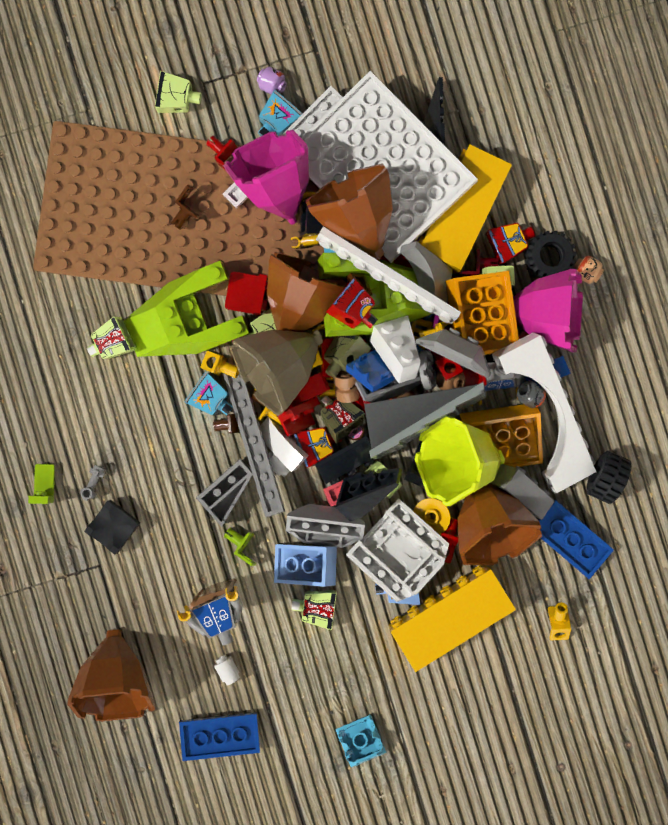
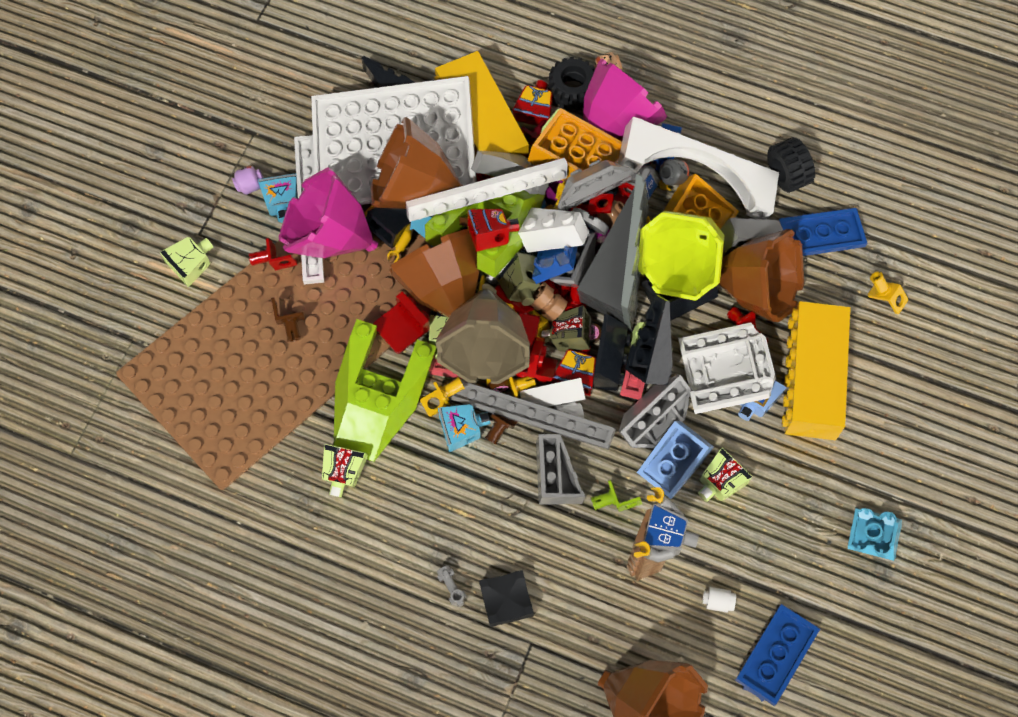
camera: 50 degrees left, 20 degrees down
lime bracket [28,464,55,504] -> none
yellow dish [413,498,451,535] -> none

